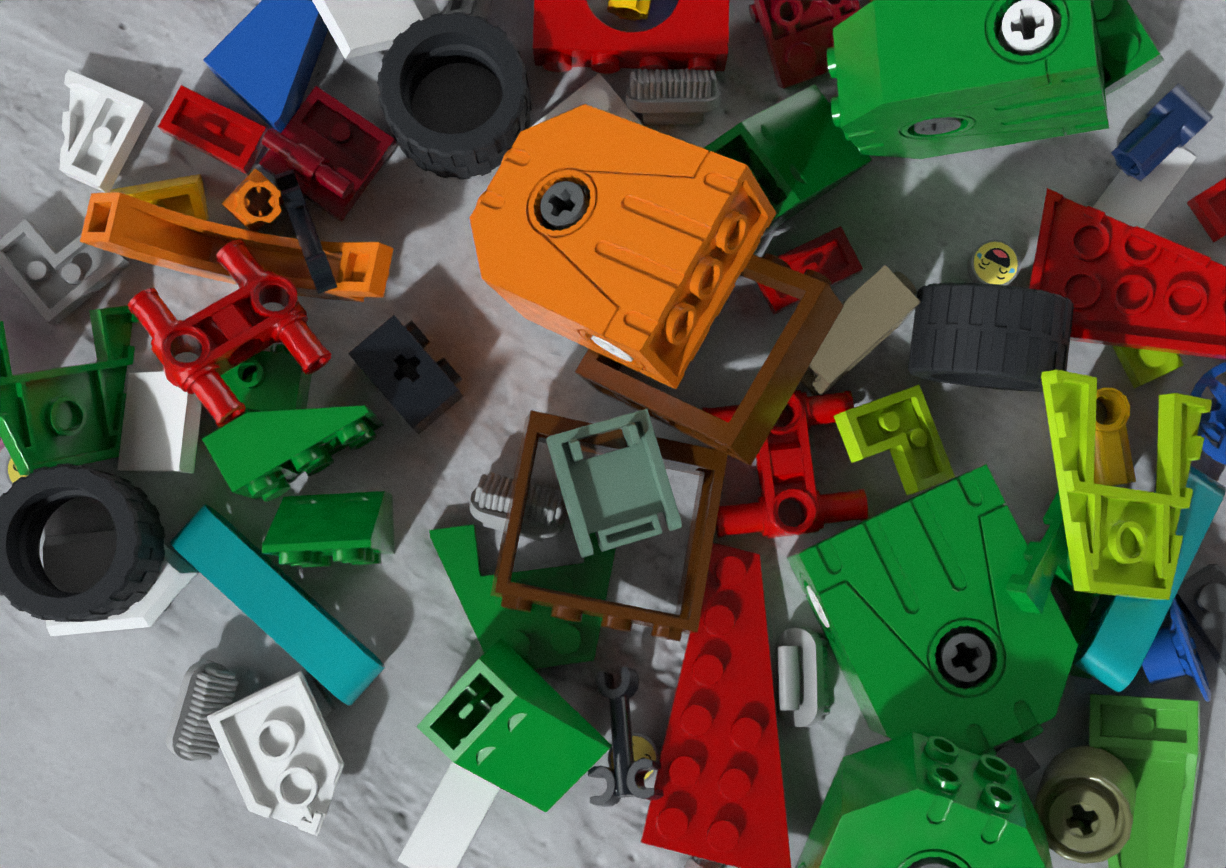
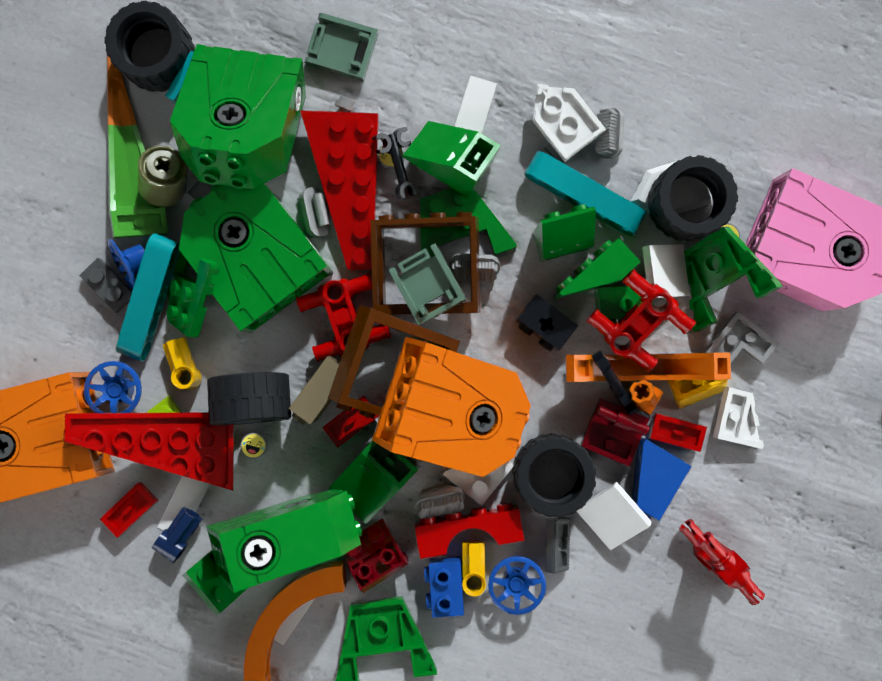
camera: 170 degrees right, 5 degrees up
lime plate [834,385,955,495] -> none
lime wing [1041,370,1212,600] -> none

